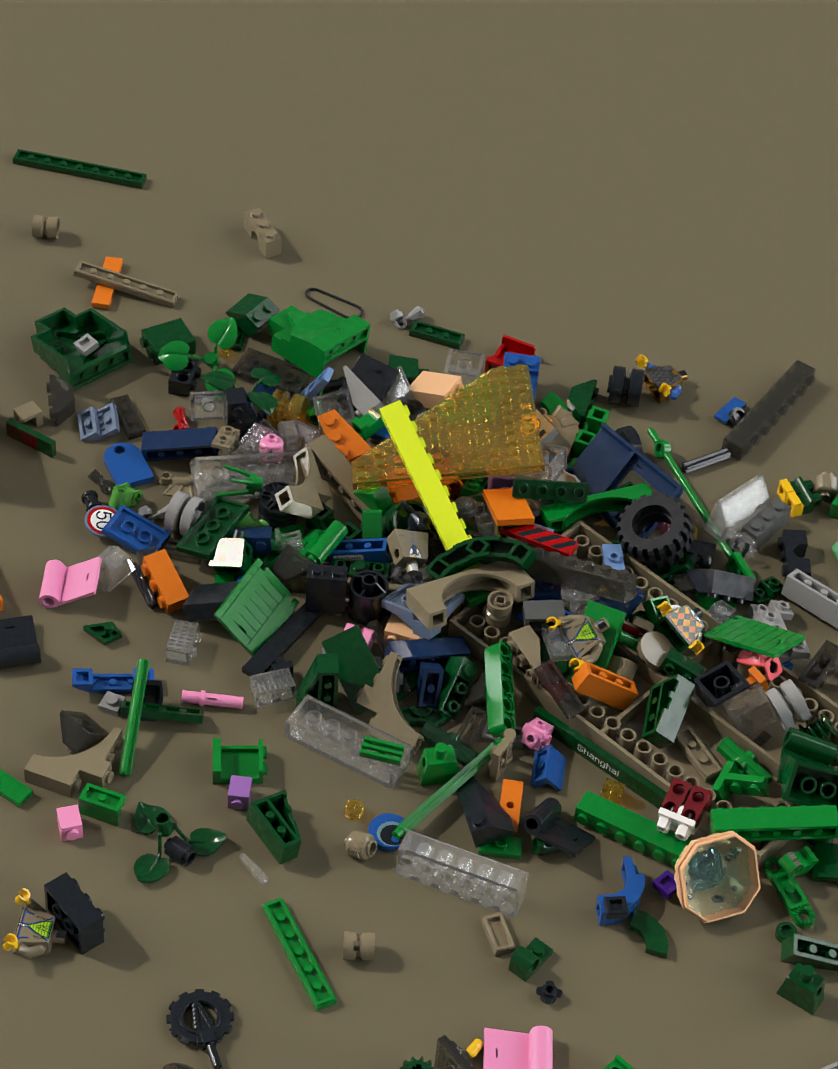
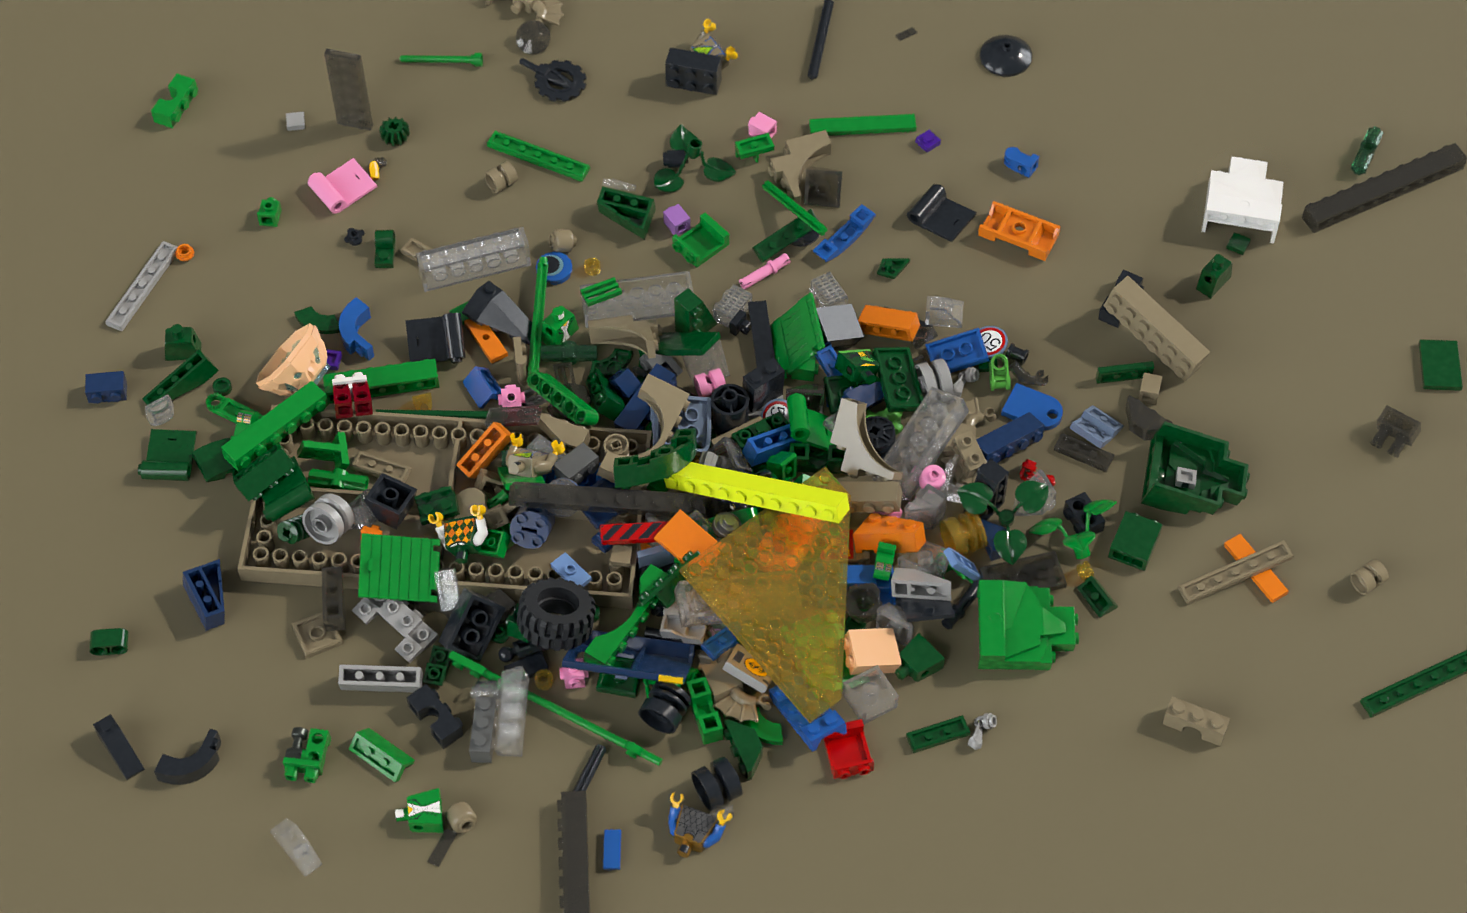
camera: 145 degrees right, 10 degrees up
bright pink door [39,556,102,608] -> none
light grey plate [98,691,126,717] -> none
green plant [215,465,263,497] -> none
dark green slope [226,293,280,338] -> none
black piece [305,287,363,318] -> none
dark tan torso [386,529,428,576] -> none
black tile [603,896,629,919] -> none
dark green wedge [642,674,696,749] -> none
black tile [728,407,747,426] -> none
hips [777,476,822,517] -> none

